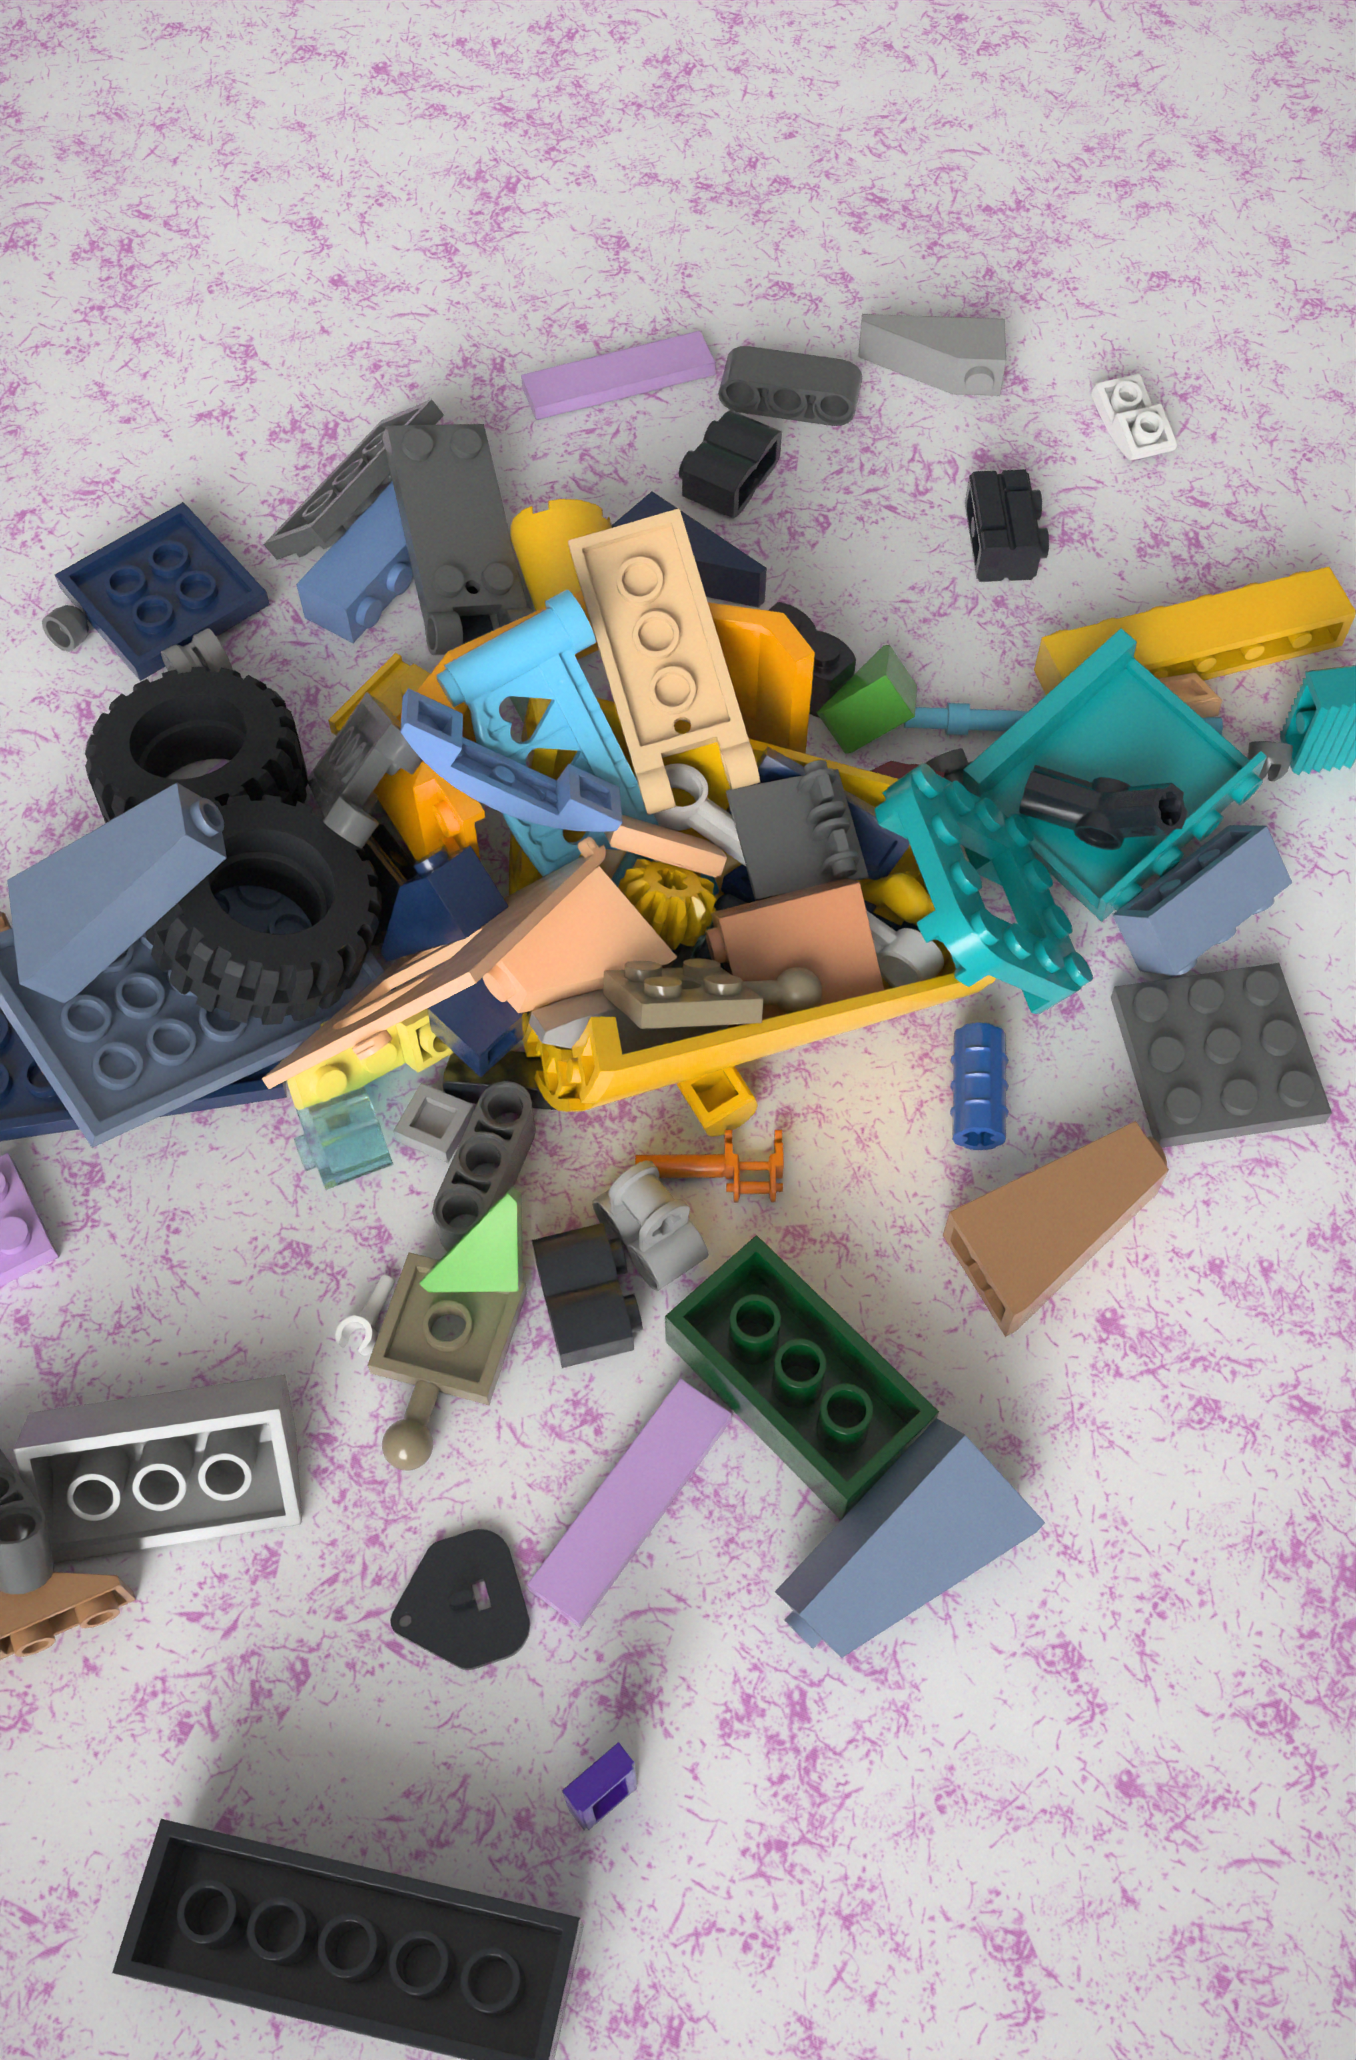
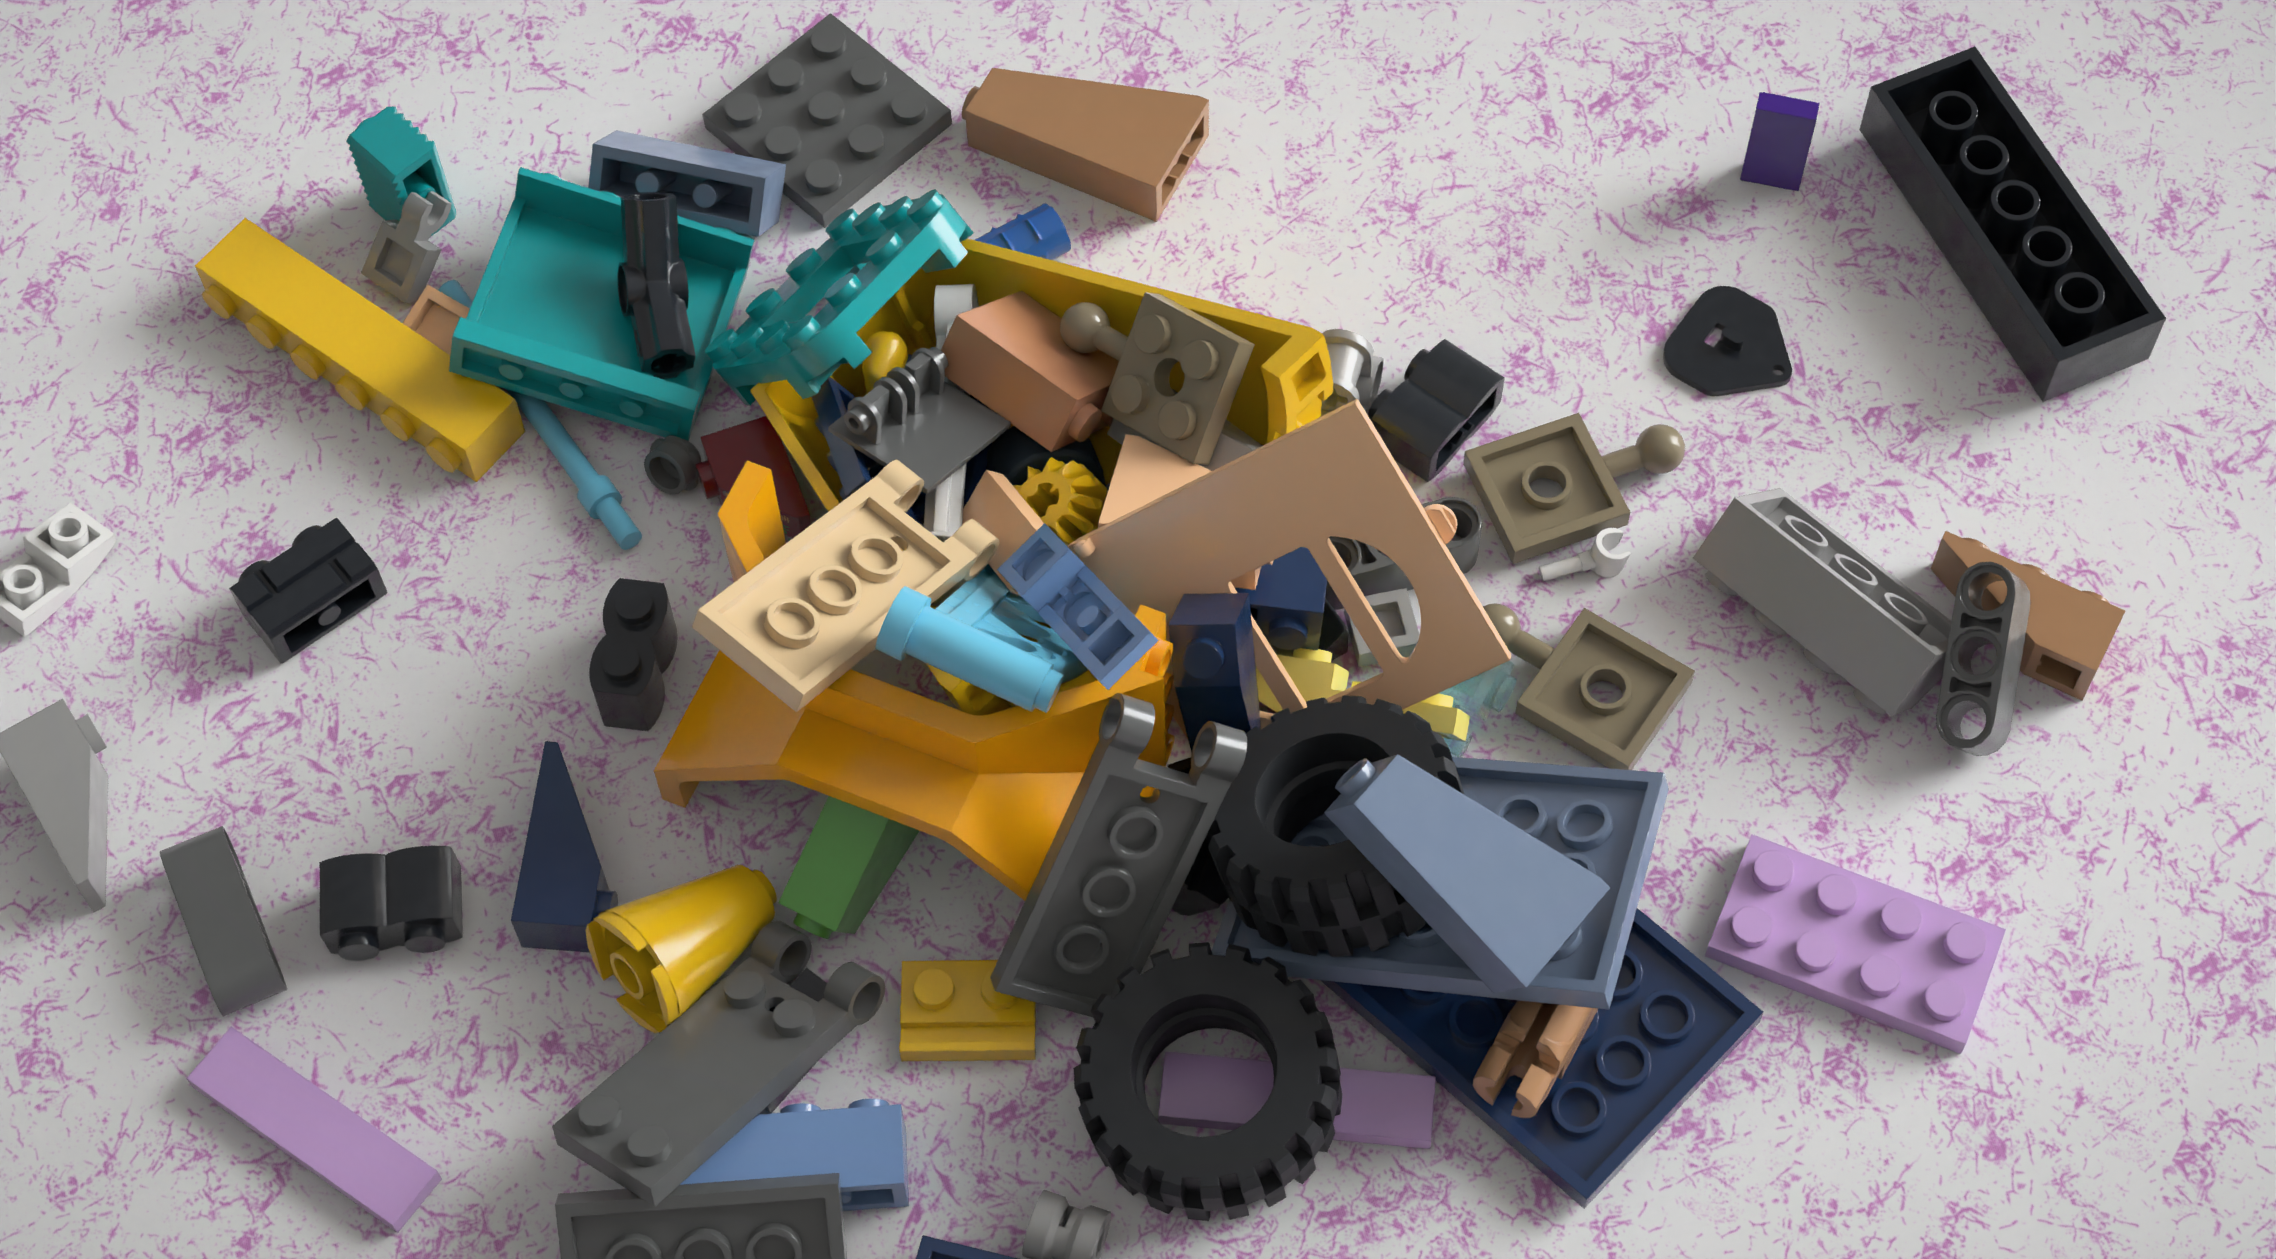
camera: 125 degrees left, 0 degrees up
slope [419,1186,523,1292] -> none
lavender tile [527,1378,732,1629] -> none
dark green brick [665,1235,939,1520] -> none
sand blue slope [775,1418,1045,1658] -> none
bright green slope [816,645,917,754] -> none
dark grey hinge [1247,741,1293,782] -> none
none -> light grey plate [361,191,451,303]
none -> dark tan plate [1483,603,1695,770]

